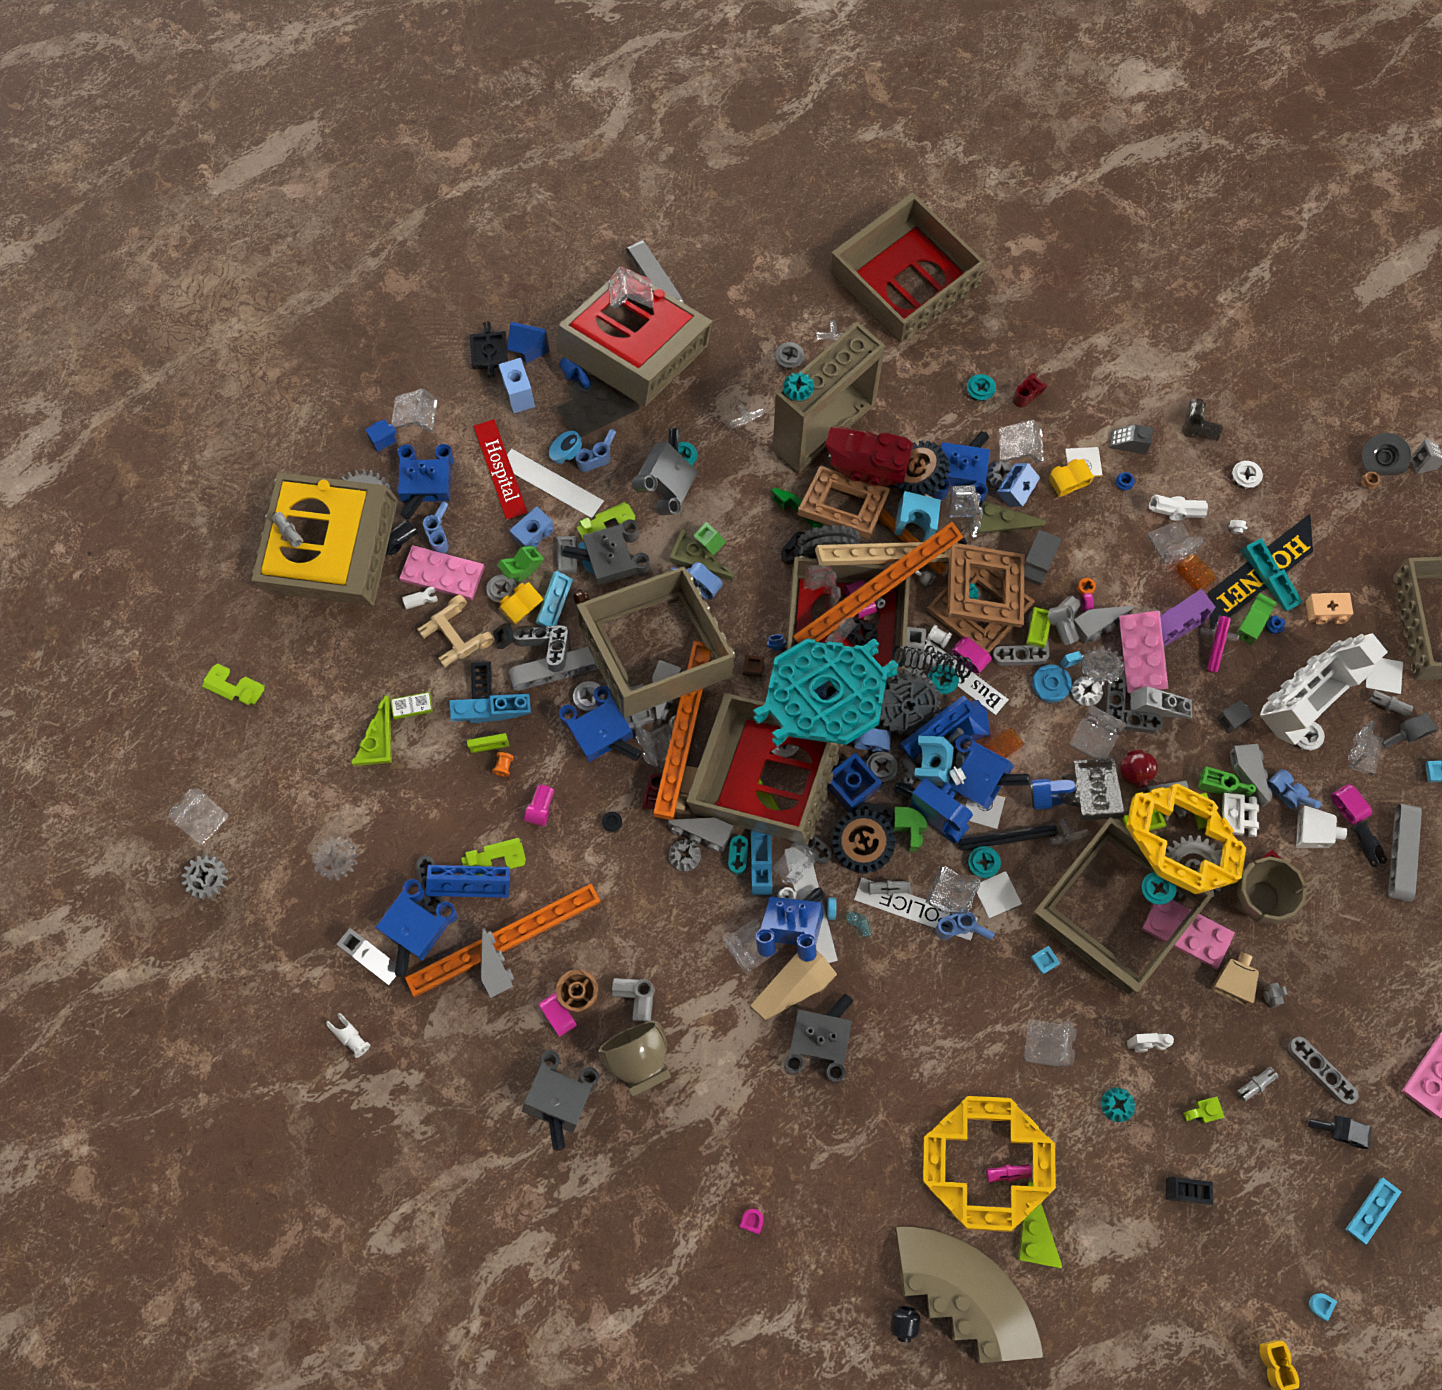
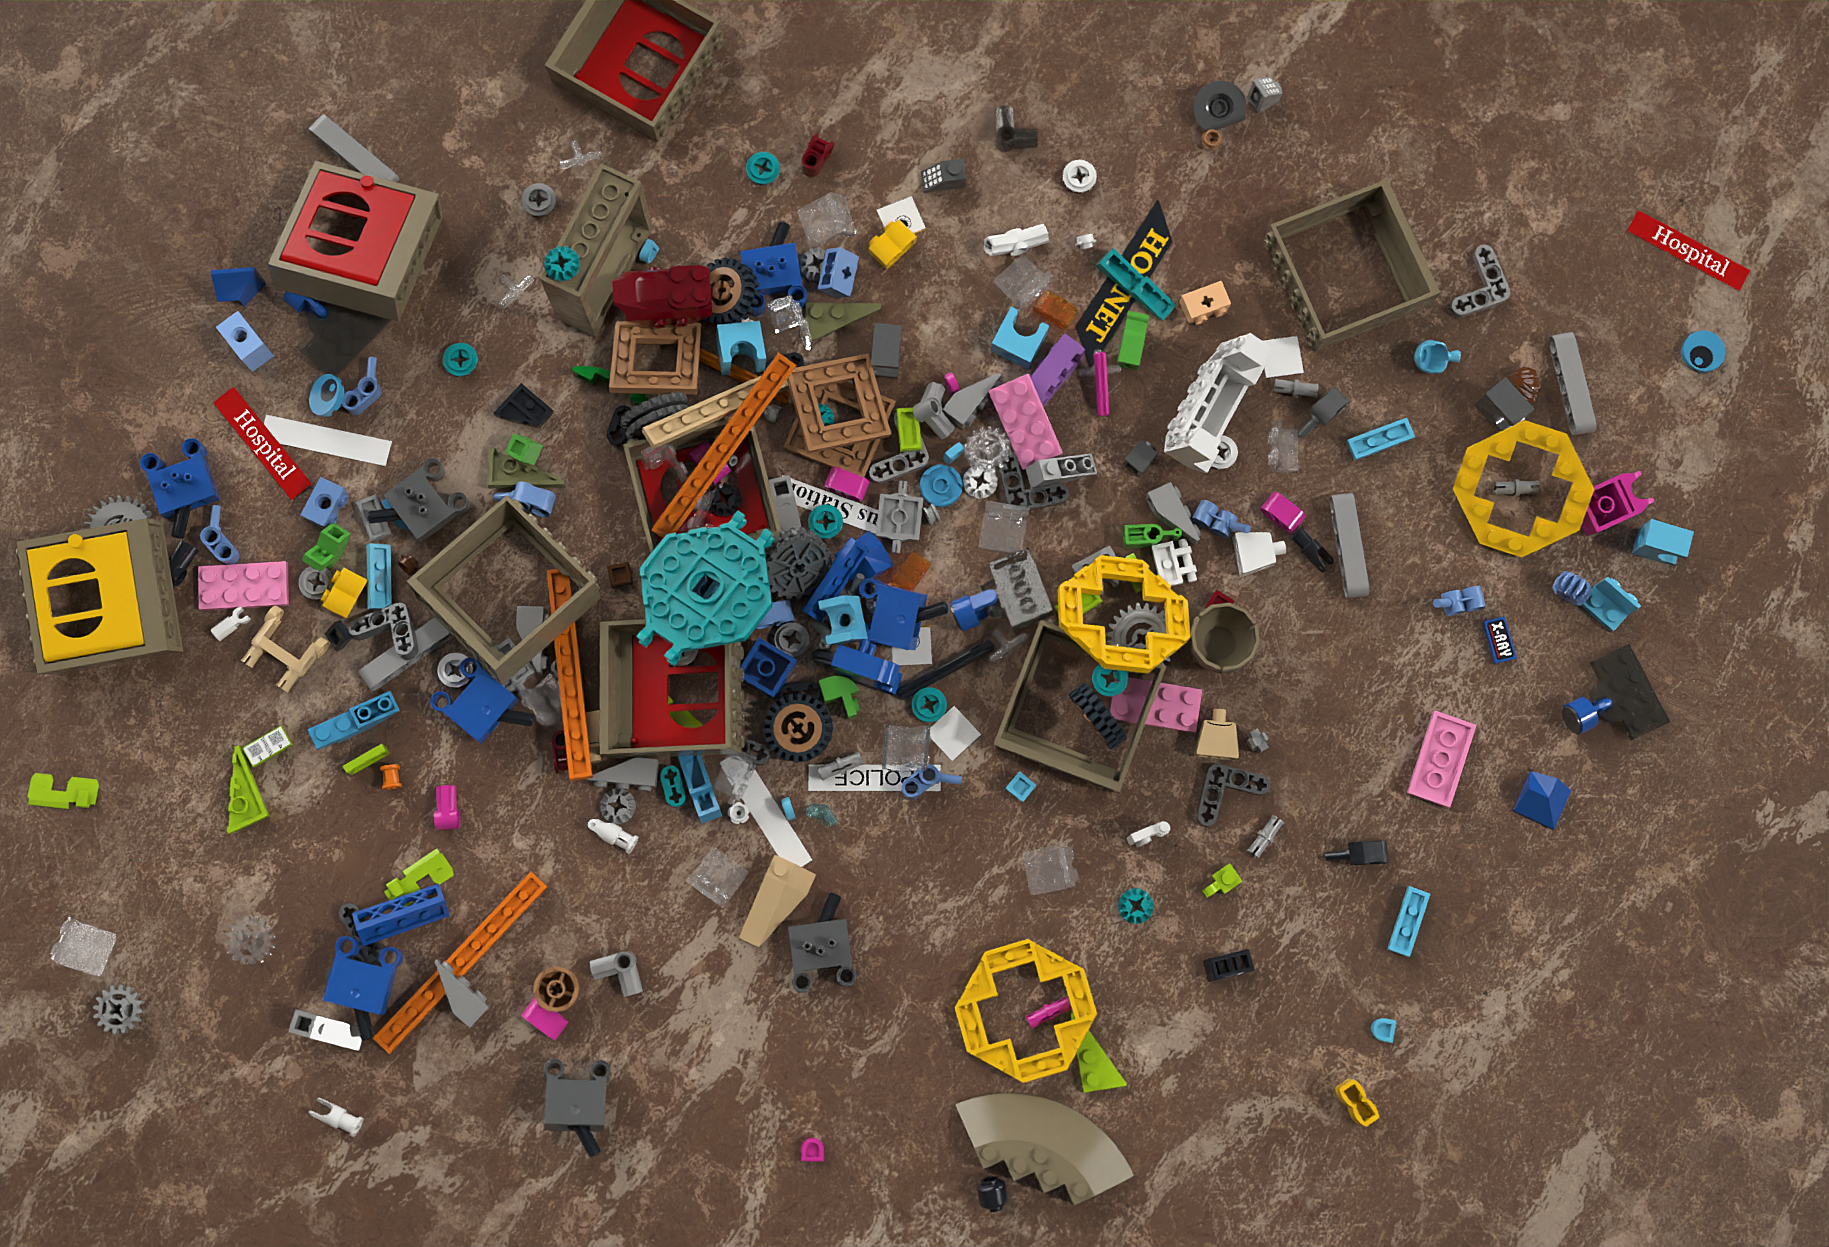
camera: 25 degrees left, 10 degrees up
light grey pin [271,512,303,547] -> none
blue brick [365,419,397,452] -> none
clear bracket [391,388,438,432] -> none
black plate [469,321,508,378] -> none
black slope [471,662,492,699] -> none
lime piece [576,502,635,538] -> none
dark tan plate [598,1021,671,1096] -> none
black tile [602,812,622,833] -> none
clear bracket [609,266,654,309] -> none
dark grey piece [632,428,698,516] -> none
blue piece [756,887,825,962] -> none
blue plate [767,634,786,650] -> none
black piece [891,645,972,678] -> none
white bush [927,625,952,649] -> none
white plate [949,766,966,786] -> none
orange bush [1078,578,1096,595] -> none
blue plate [1115,472,1135,491] -> none
dark red plant [1119,750,1158,788] -> none
blue plate [1266,615,1285,634] -> none
light grey beam [1288,1037,1358,1105] -> none
none -> black wing [493,383,554,428]
none -> white piece [588,819,639,854]
none -> medium azure tile [639,238,659,264]
none -> light grey plate [876,481,923,554]
none -> light grey bush [922,504,941,525]
none -> medium azure piece [991,307,1049,370]
none -> black wheel [1068,682,1128,750]
none -> dark grey beam [1196,764,1270,827]

